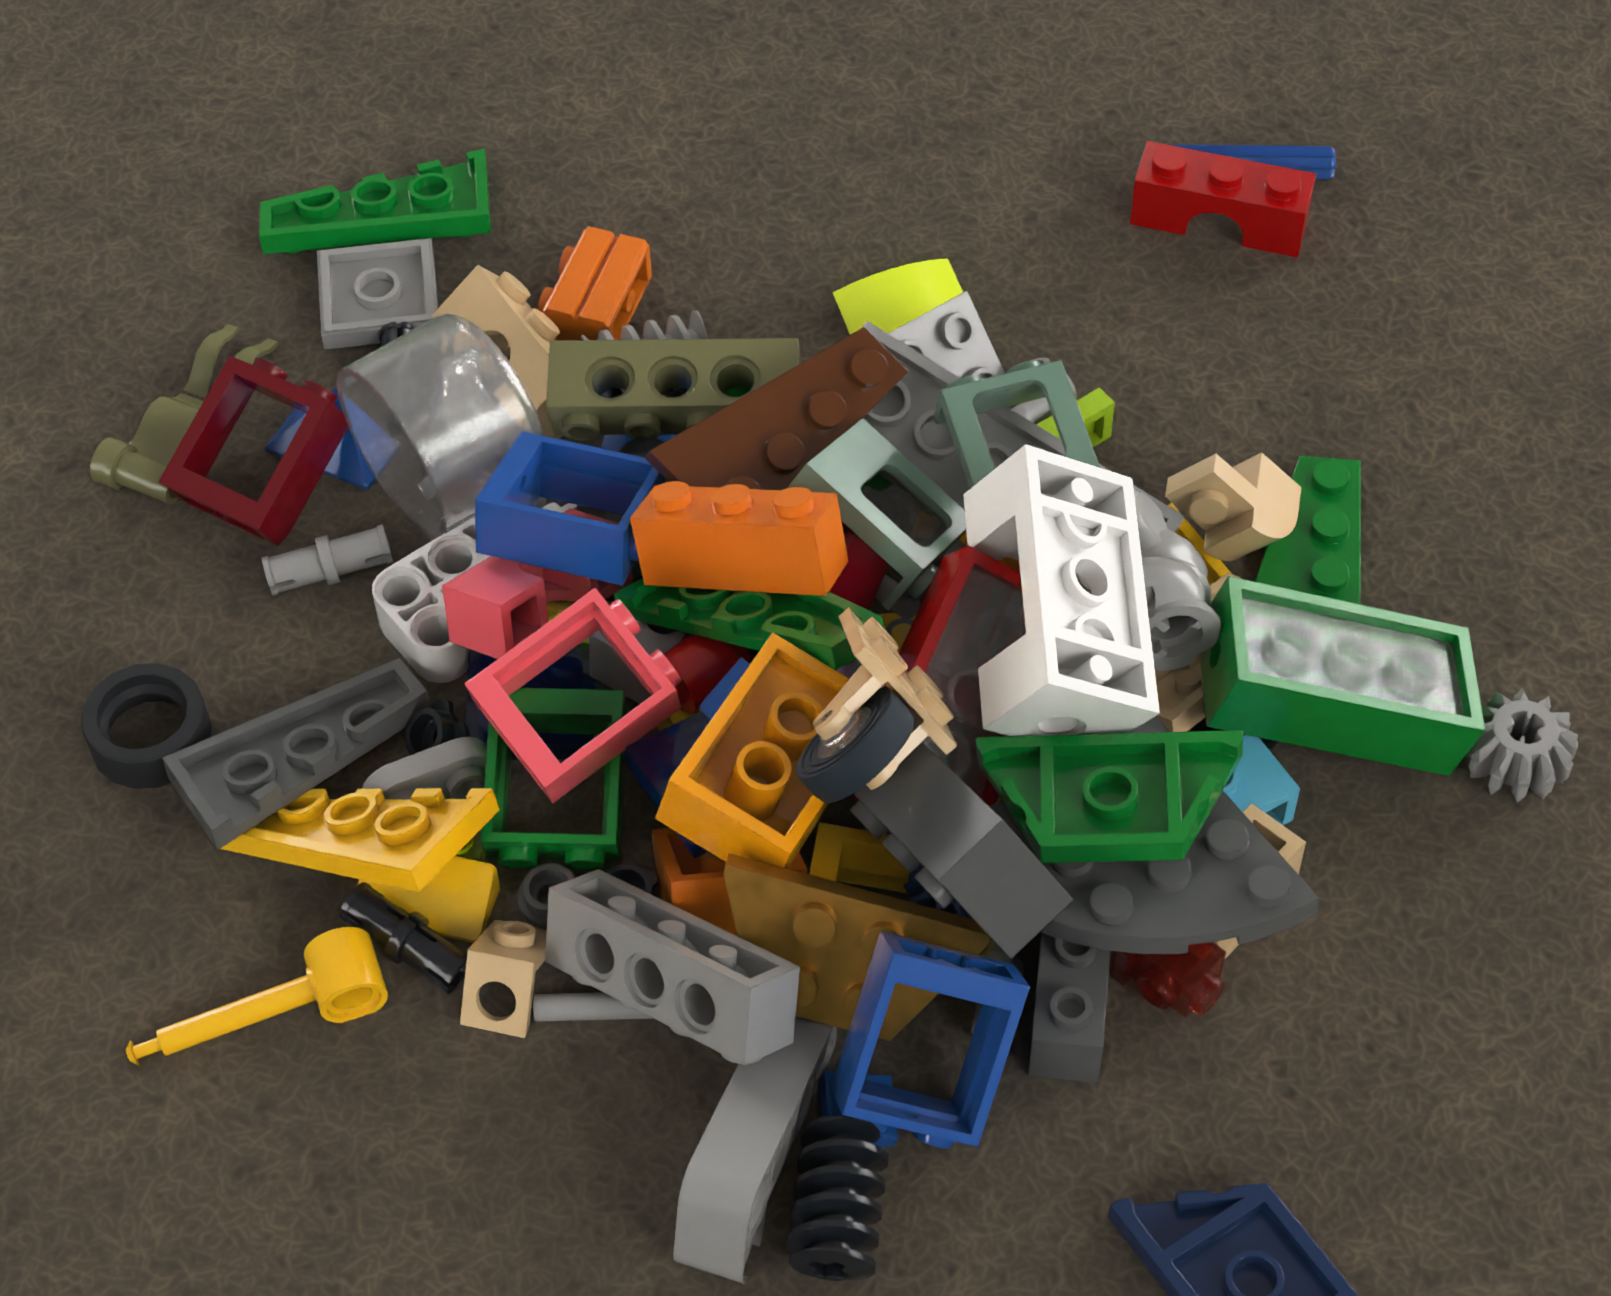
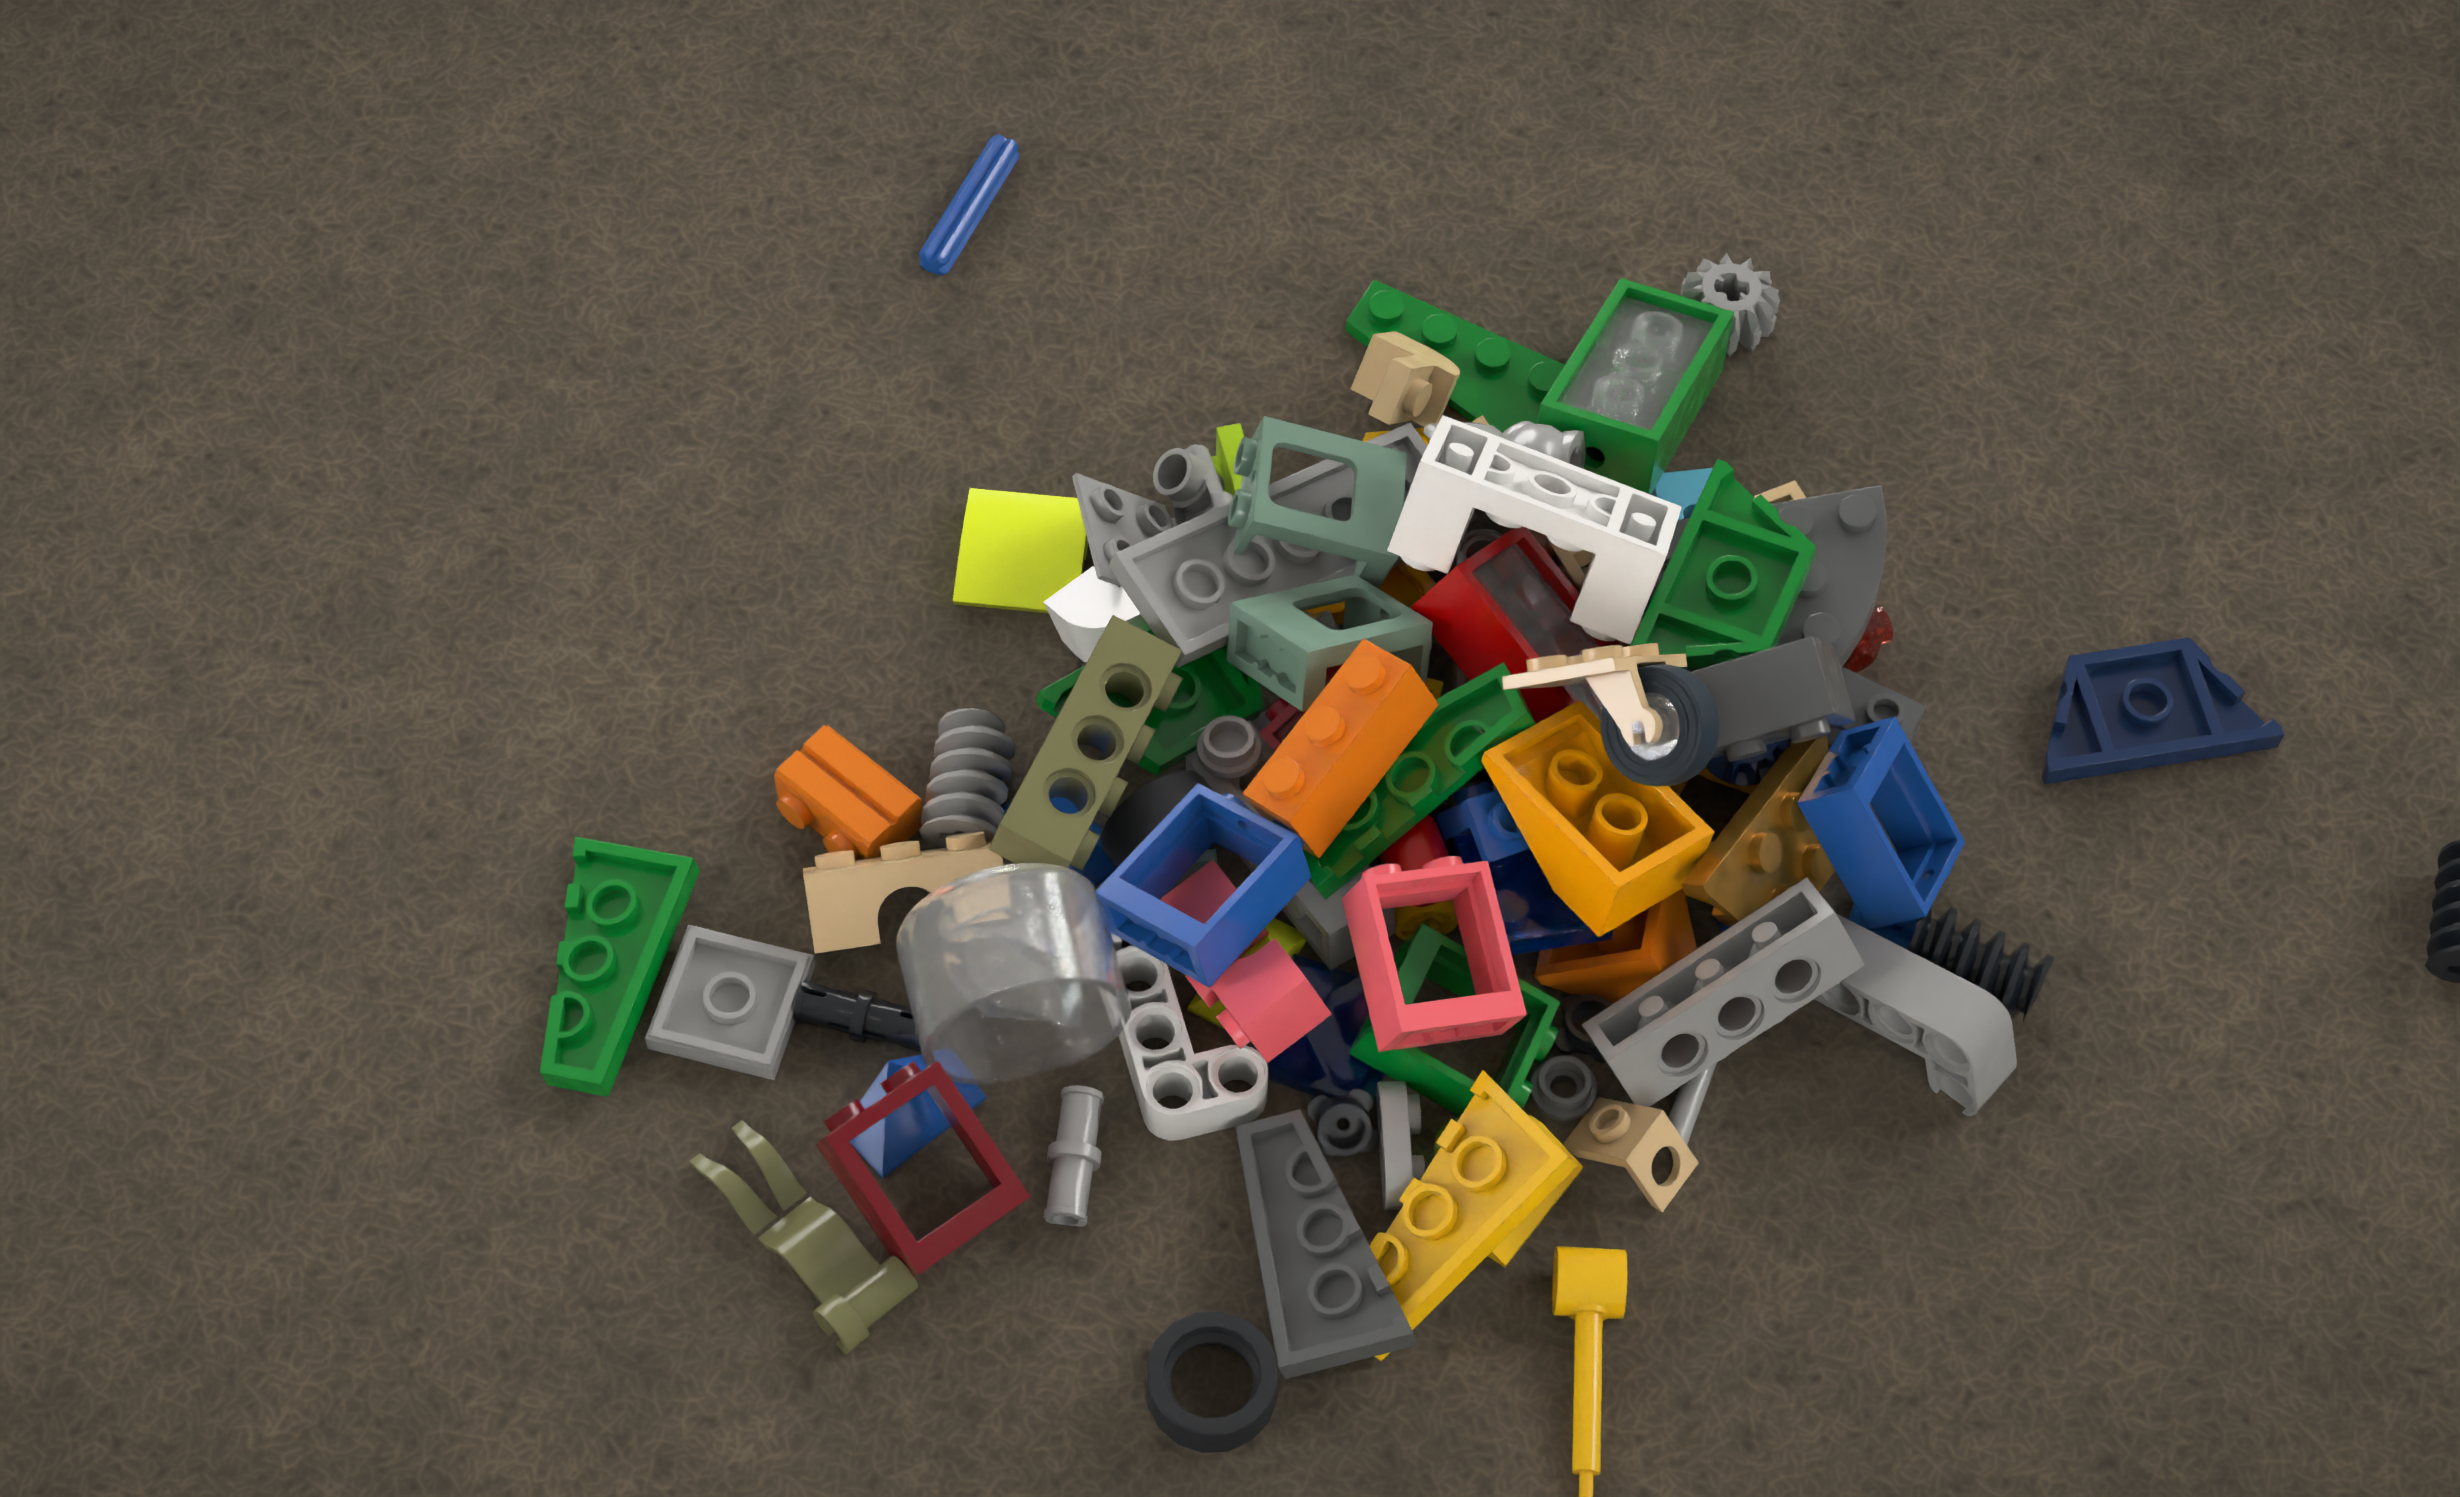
camera: 70 degrees left, 5 degrees up
black pin [339,882,467,994] -> none
reddish brown wing [644,327,909,490] -> none
red arch [1130,141,1316,258] -> none

